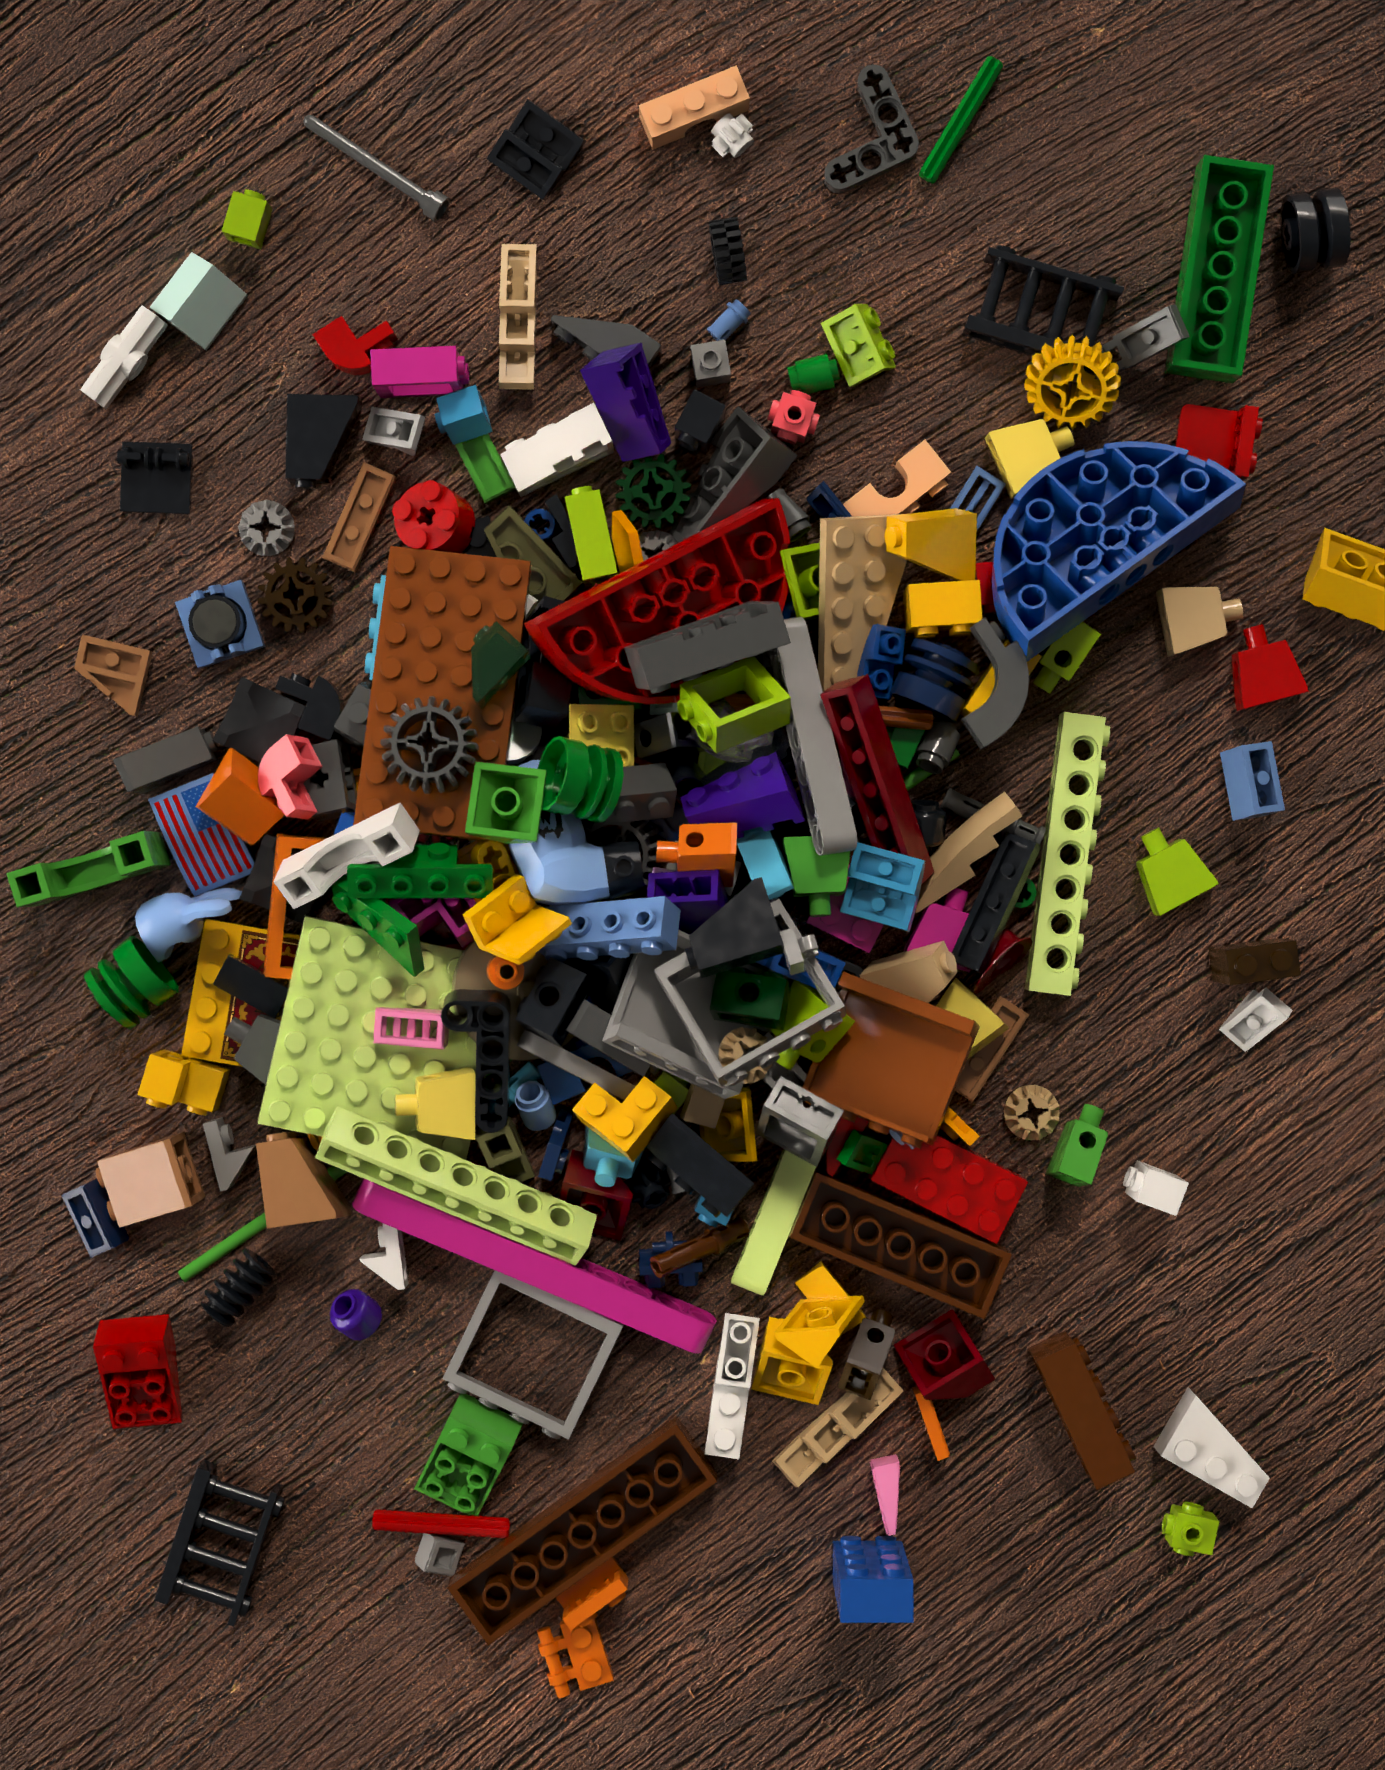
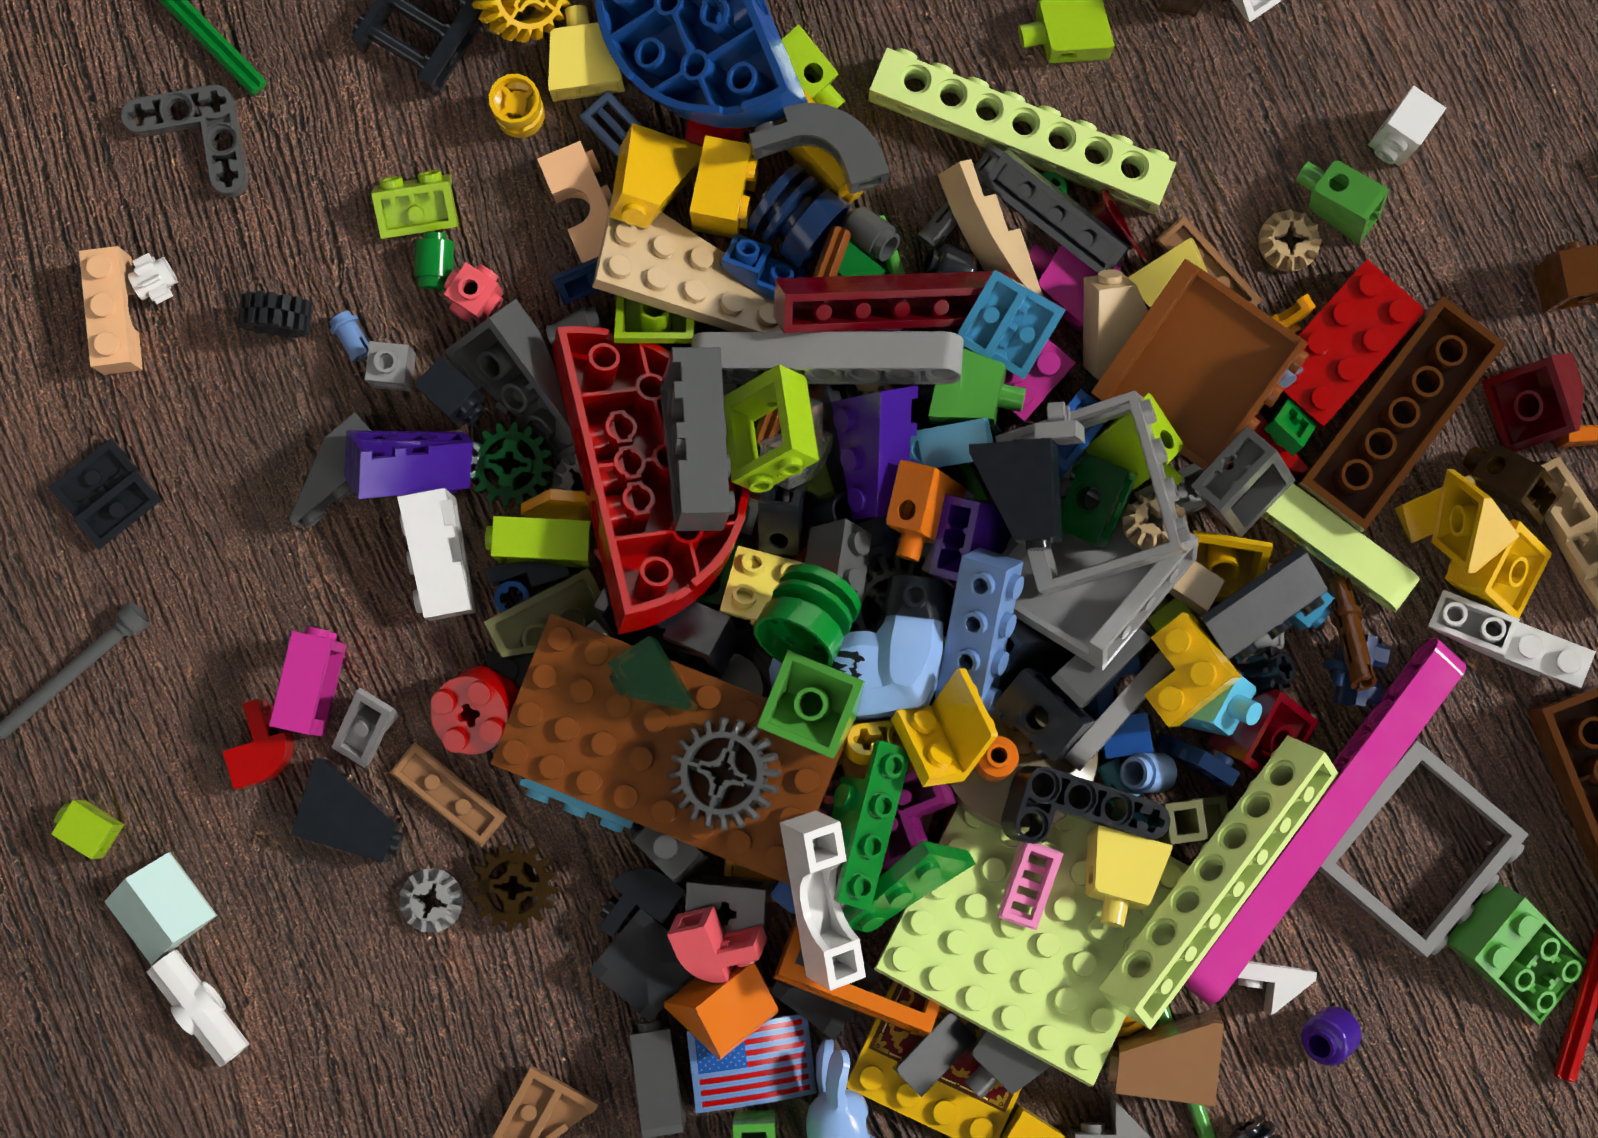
camera: 75 degrees left, 5 degrees down
black hinge [117,441,192,514] -> none
piece [175,580,265,669] -> none
dark azure brick [434,385,493,445] -> none
bright green tile [455,433,516,505] -> none
tan slope [499,244,537,390] -> none
none -> yellow wheel [489,74,545,138]

